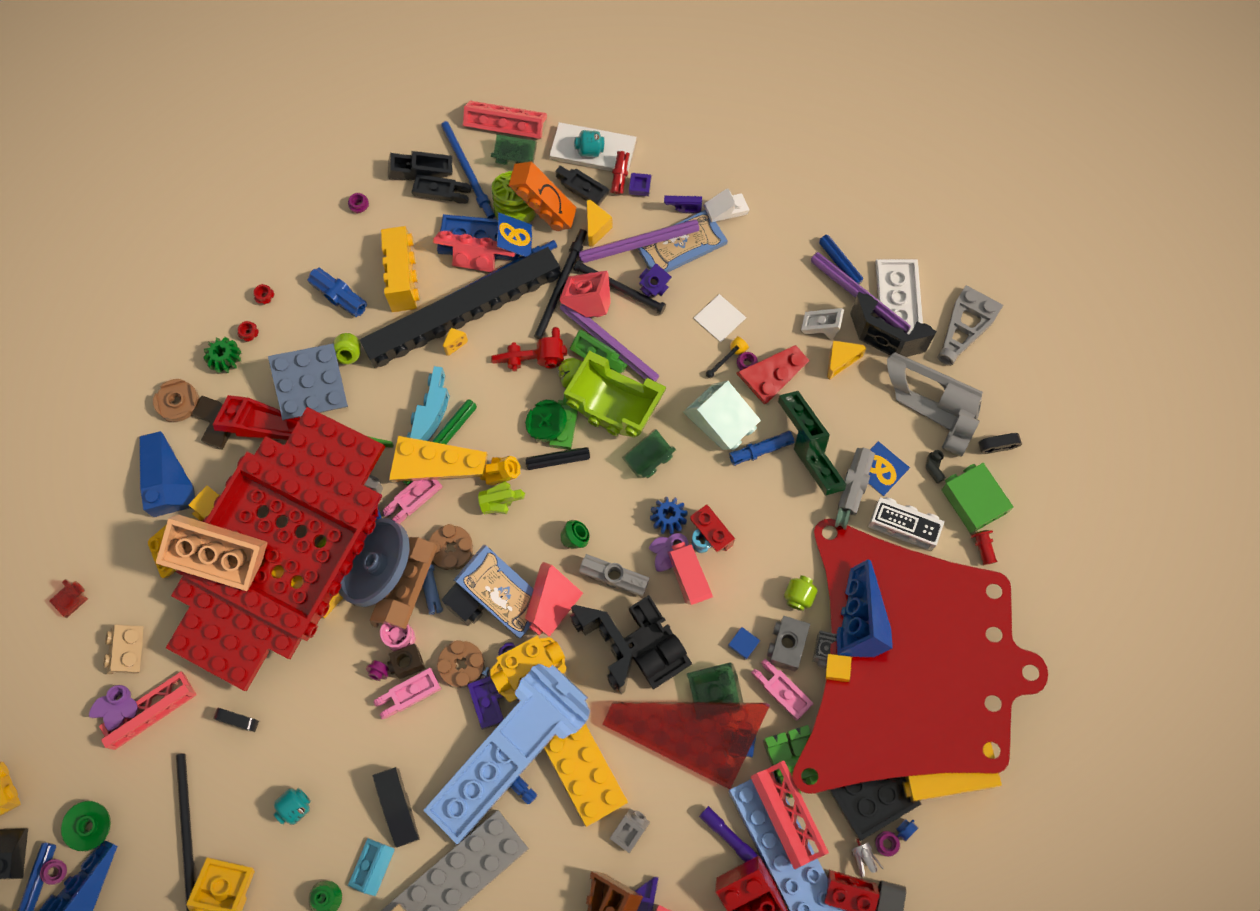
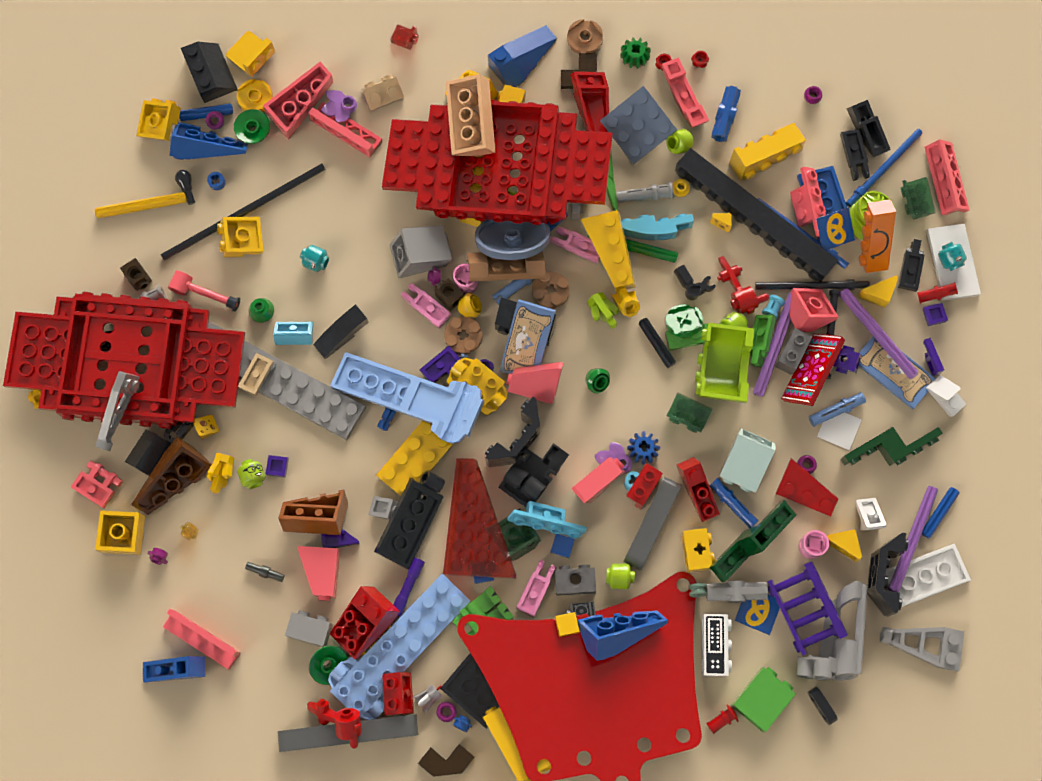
camera: 70 degrees right, 5 degrees up
black beam [213,707,259,732] -> none
light grey piece [579,554,650,597] -> none
hinge [706,336,749,378] -> none
coral fence [750,761,829,870] -> none
pearl dark grey arm [926,450,946,484] -> none
none -> blue bush [207,172,226,190]
none -> yellow tile [236,79,273,112]
none -> coral wedge [263,61,333,140]
none -> black hinge [374,470,445,570]
none -> light grey slope [390,225,452,278]
none -> dark brown tile [418,744,475,777]
none -> yellow cone [458,293,482,318]
none -> medium azure bracket [507,501,587,538]
none -> light grey pin [616,182,673,203]
none -> dark grey beam [623,477,682,570]
none -> coral slope [662,57,709,128]
none -> yellow plate [672,179,690,197]
none -> black bar [674,265,716,300]
none -> red slope [676,457,720,522]
none -> yellow brick [681,528,715,573]
none -> medium azure bush [762,295,785,319]
none -> dark purple fence [767,561,848,655]
none -> flat silver brick [775,328,812,375]
none -> red tile [781,333,845,406]
none -> bright pink wheel [798,530,829,559]
none -> medium blue pin [808,392,866,427]
none -> dark green bracket [840,427,943,466]

